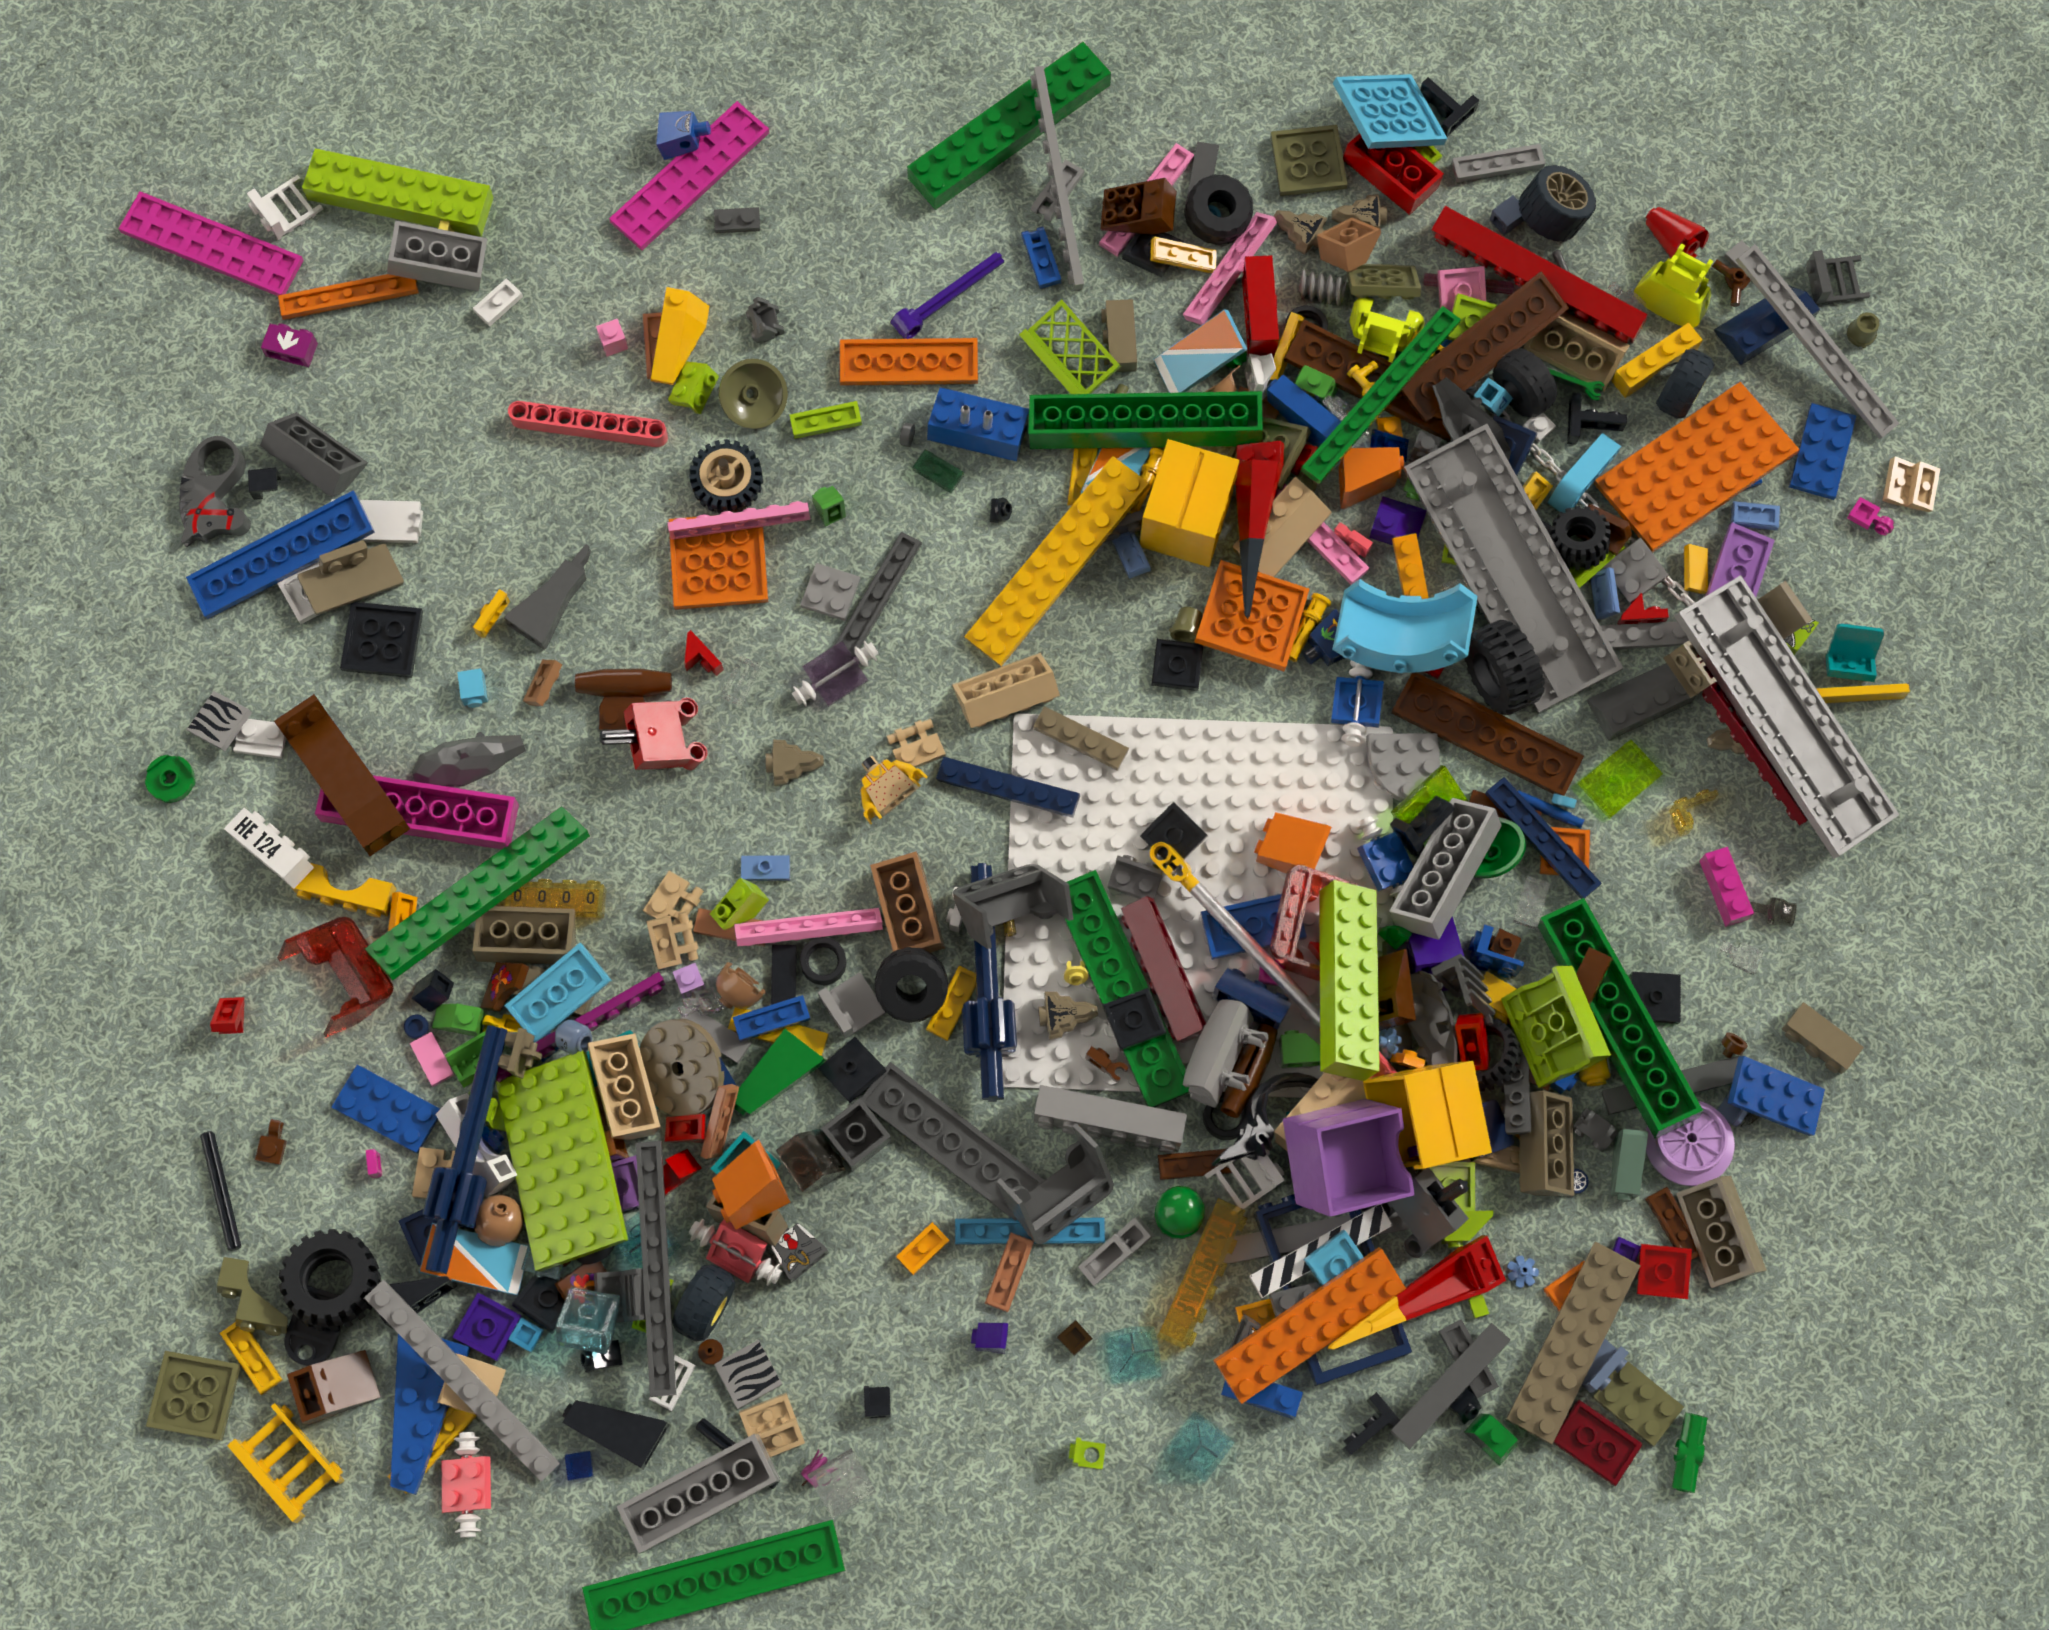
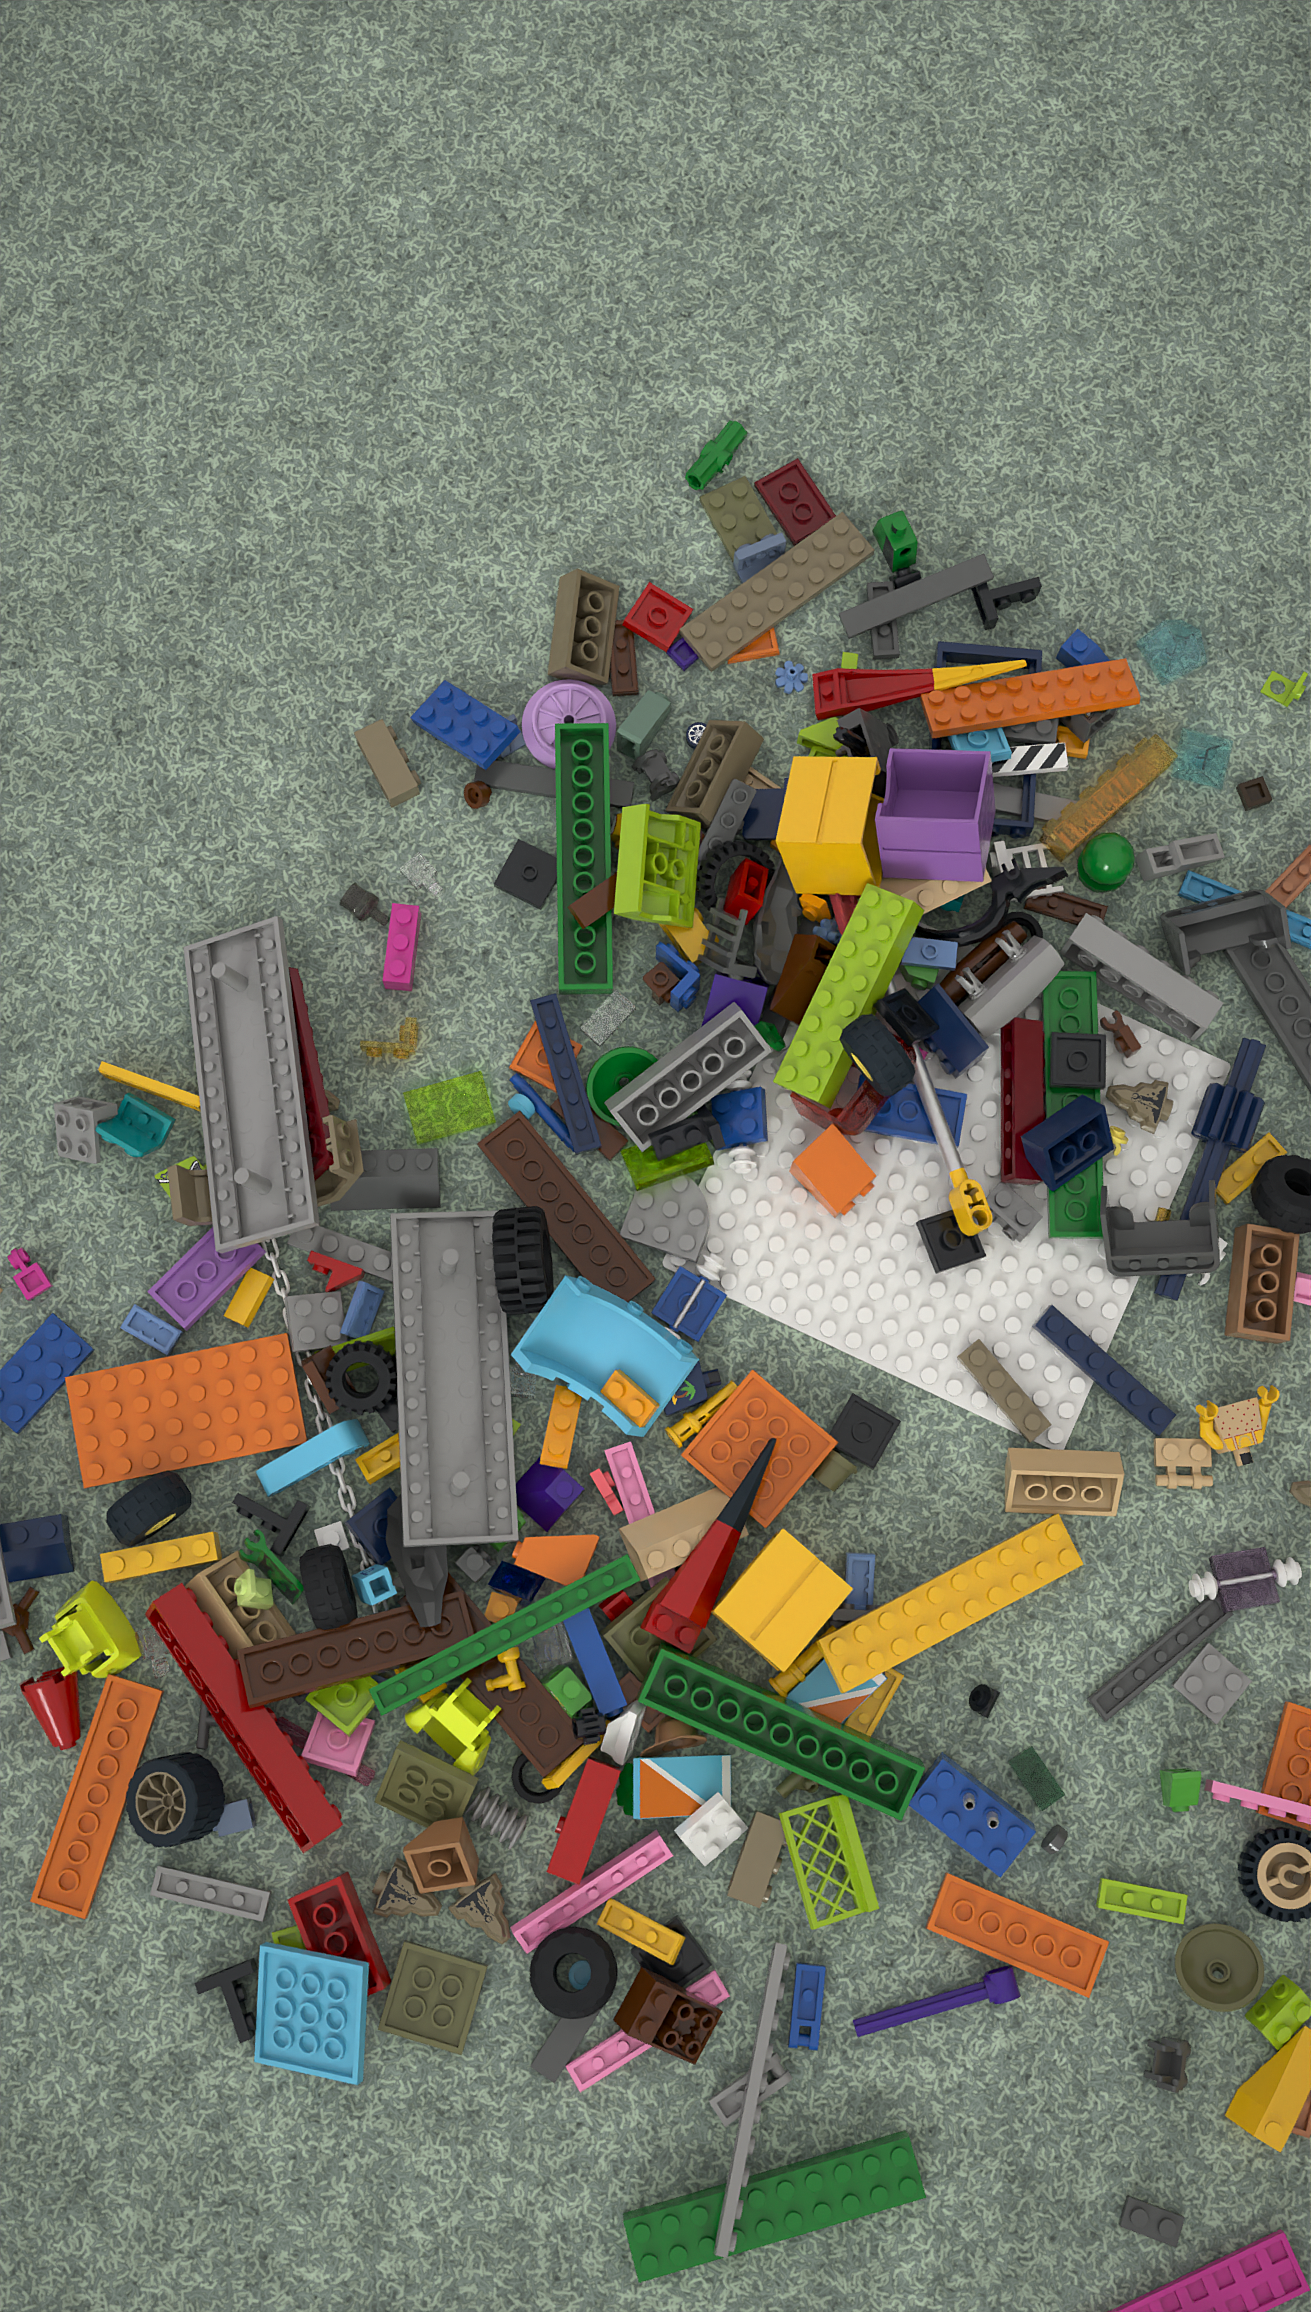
camera: 160 degrees left, 5 degrees up
none -> orange plate [30,1674,164,1919]
none -> light grey bracket [54,1096,118,1164]
none -> yellowish green bracket [234,1569,274,1610]
none -> black gear [572,1707,606,1745]
none -> light orange plate [600,1369,660,1427]
none -> white plate [674,1792,748,1866]
none -> black wheel [840,1014,915,1096]
none -> black plate [873,988,940,1047]
none -> medium blue plate [900,937,958,971]
none -> dark blue slope [1021,1094,1114,1191]

